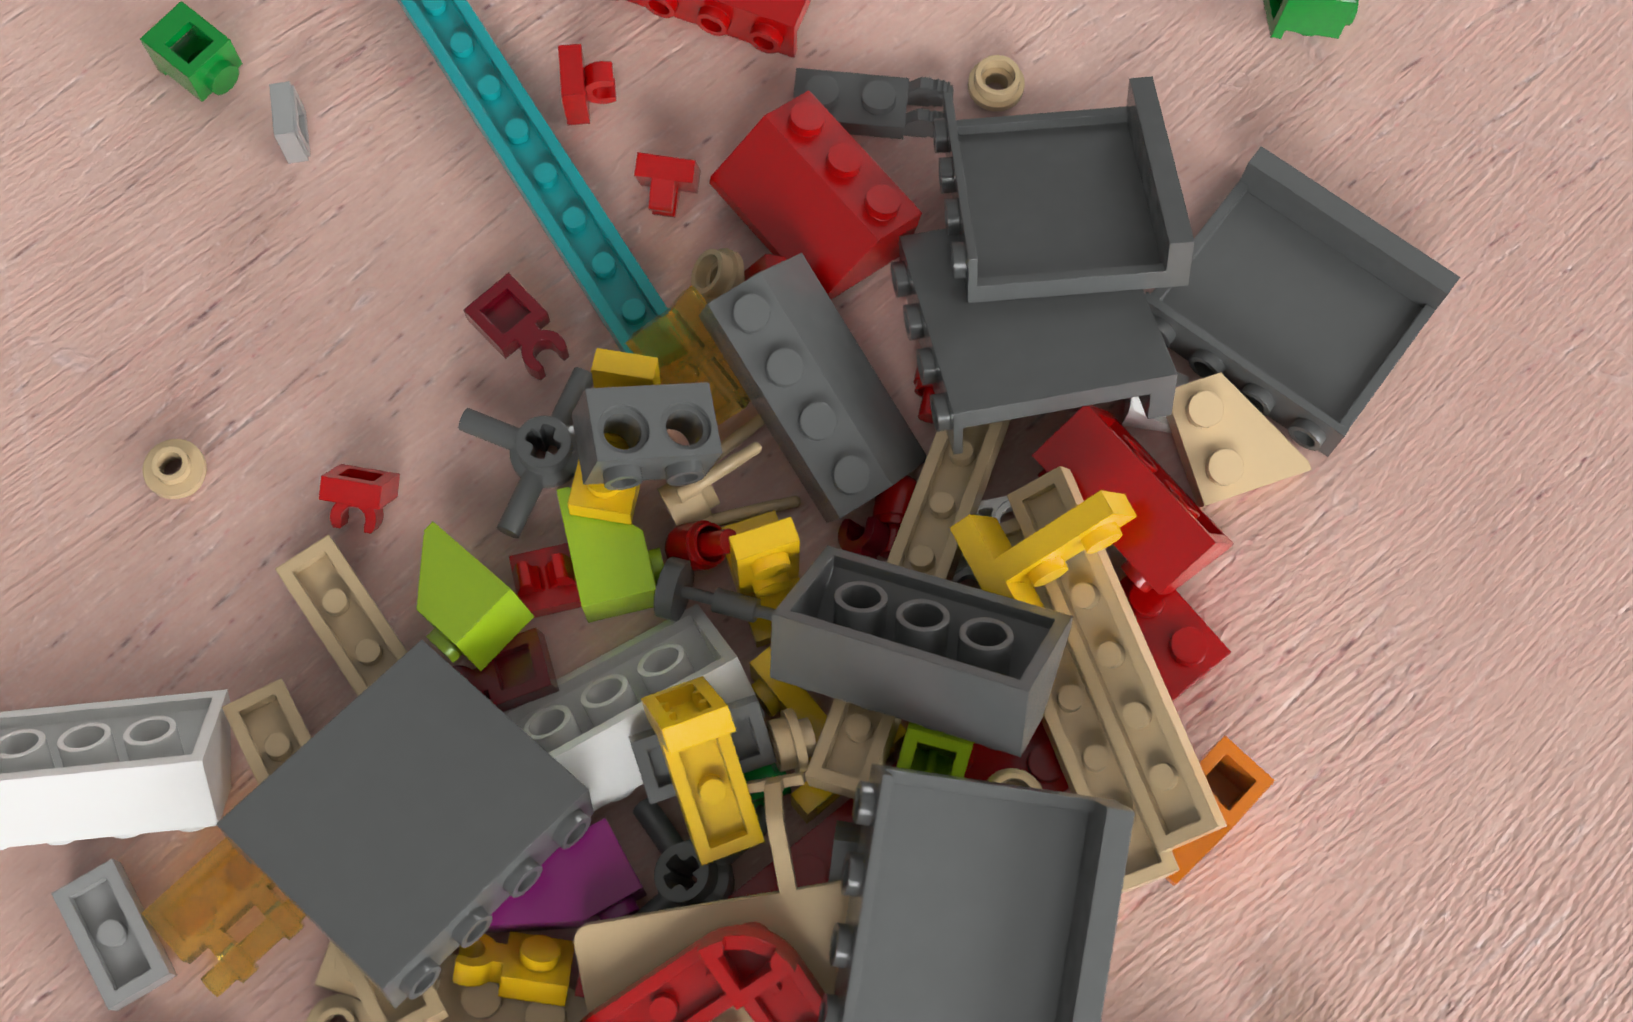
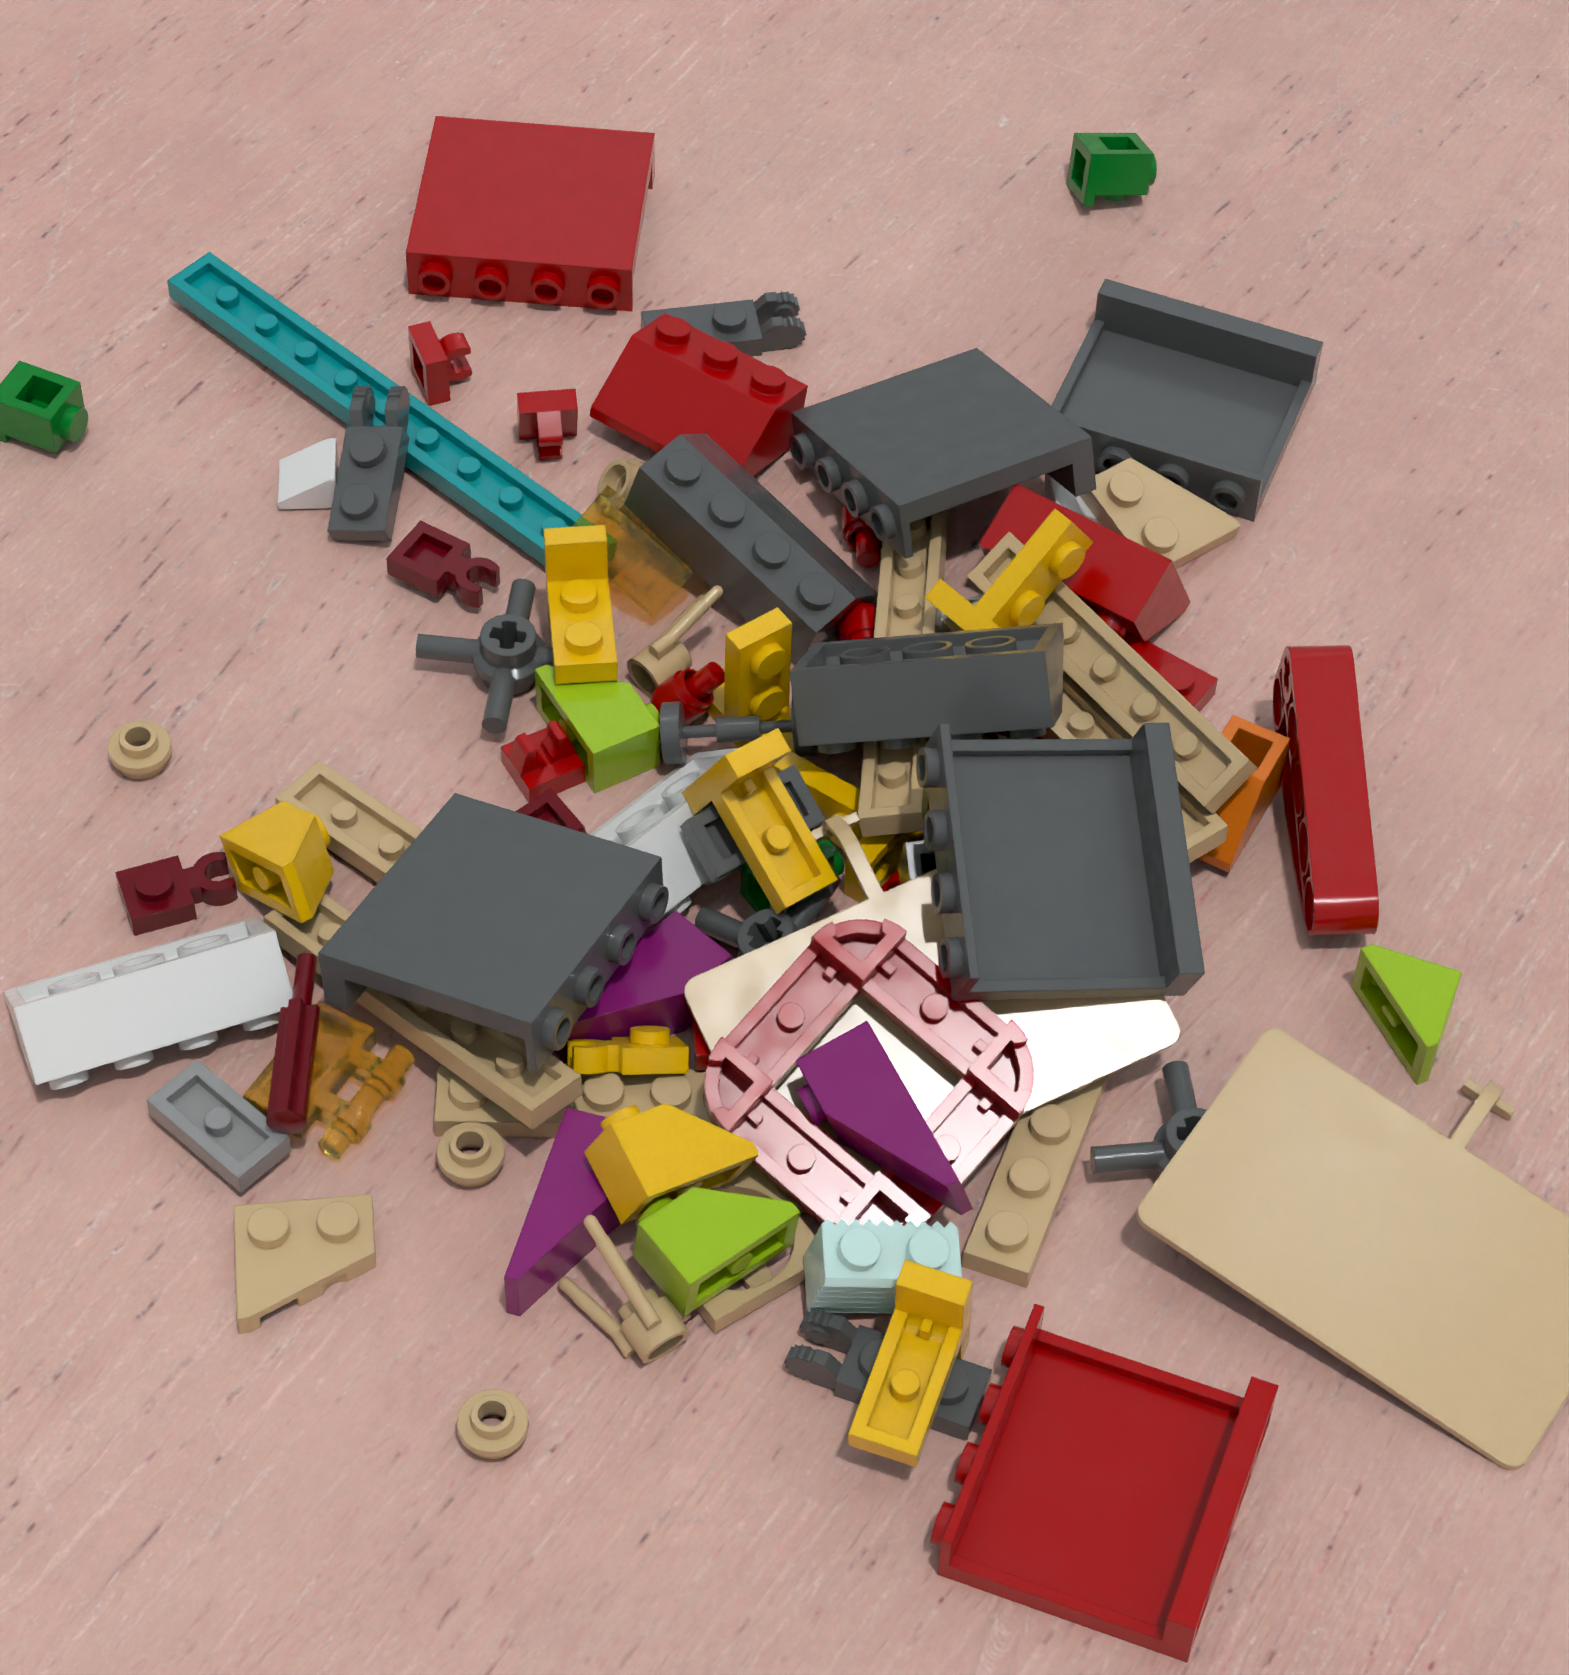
camera: 15 degrees left, 20 degrees down
light grey tile [269,81,311,164] -> none
red tile [319,464,400,534] -> none
lime slope [416,522,535,671] -> none
dark grey brick [572,382,722,490] -> none
tan plate [767,708,817,773] -> none
dark grey panel [933,76,1195,303] -> none
tan plate [968,55,1025,112] -> none
none -> dark red plate [115,852,238,936]
none -> yellow slope [219,800,334,923]
none -> dark red axle [266,952,320,1134]
none -> white slope [278,438,339,510]
none -> dark grey hinge [327,386,410,541]
none -> red beam [1273,645,1379,935]

